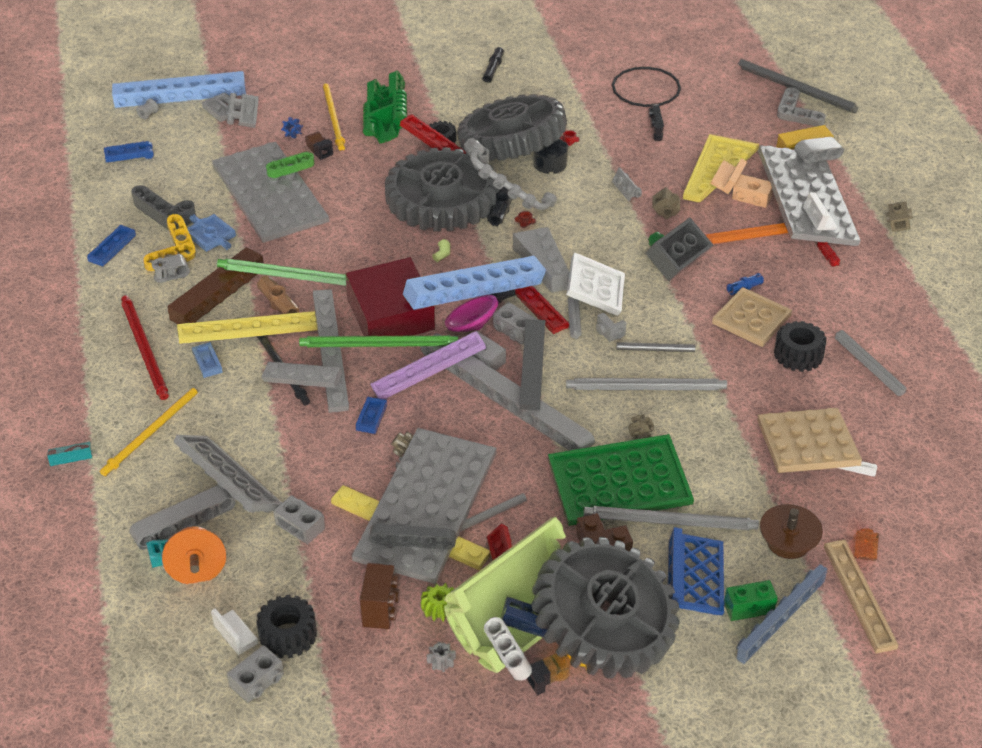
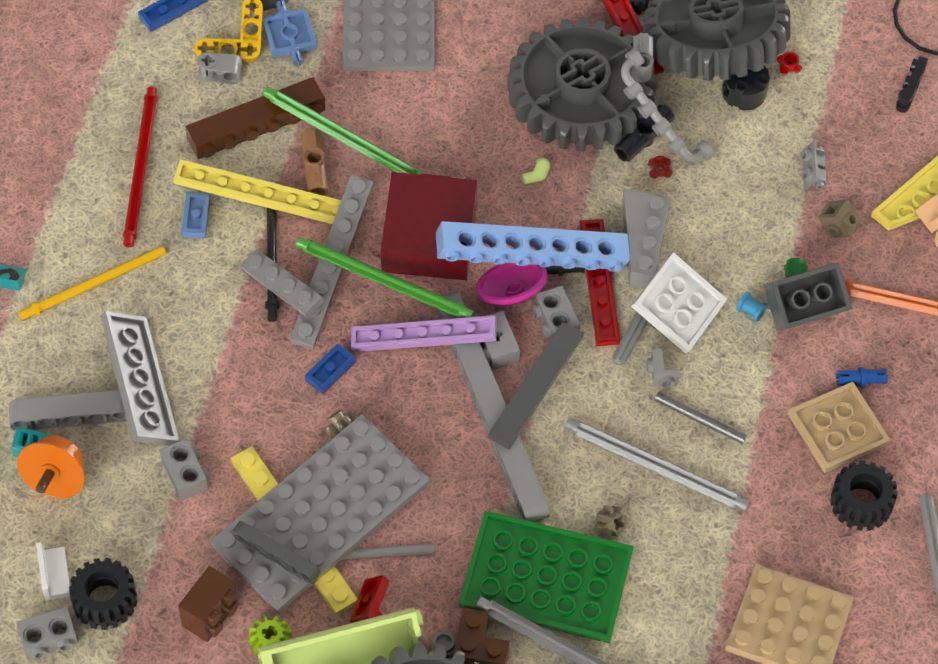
camera: 25 degrees right, 15 degrees up
none -> dark azure bush [736,291,768,322]

